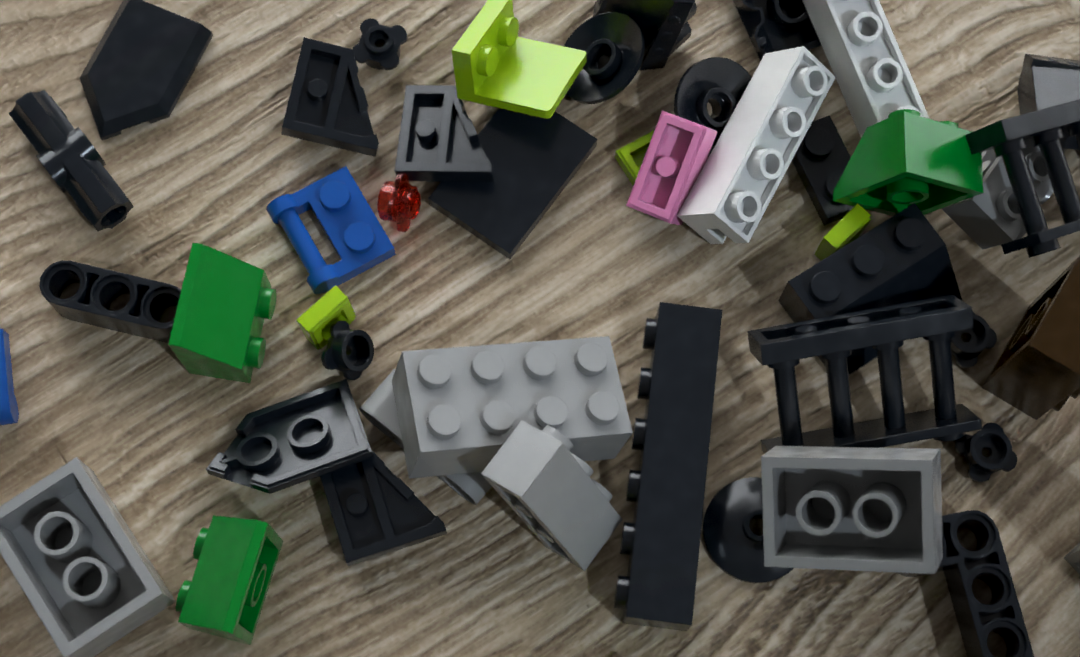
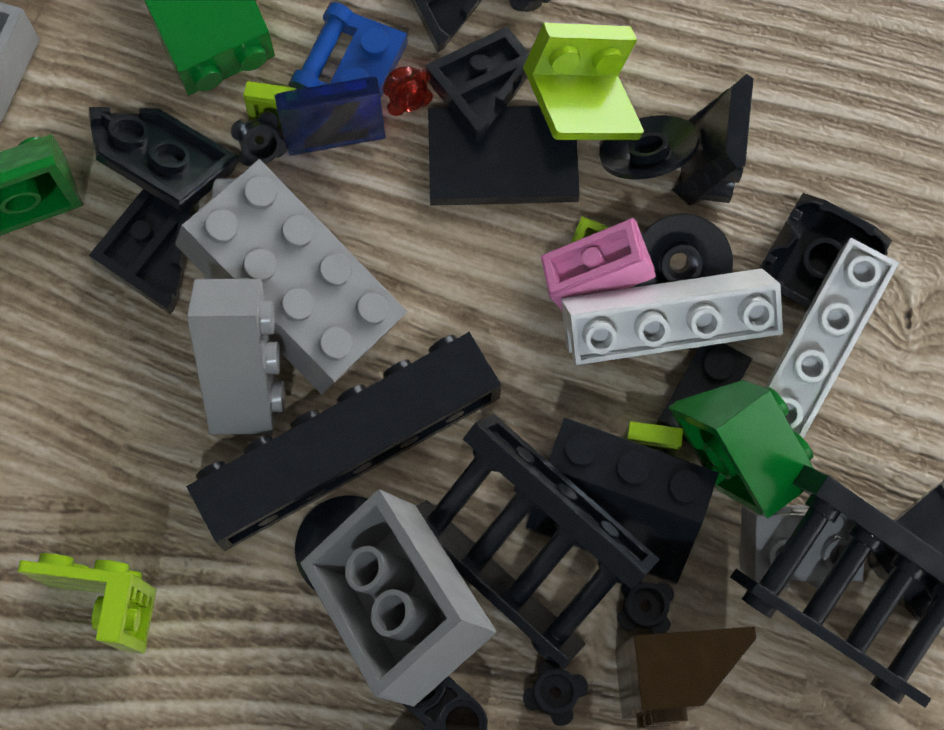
camera: 55 degrees right, 0 degrees up
none -> clear blue tile [274,76,386,156]

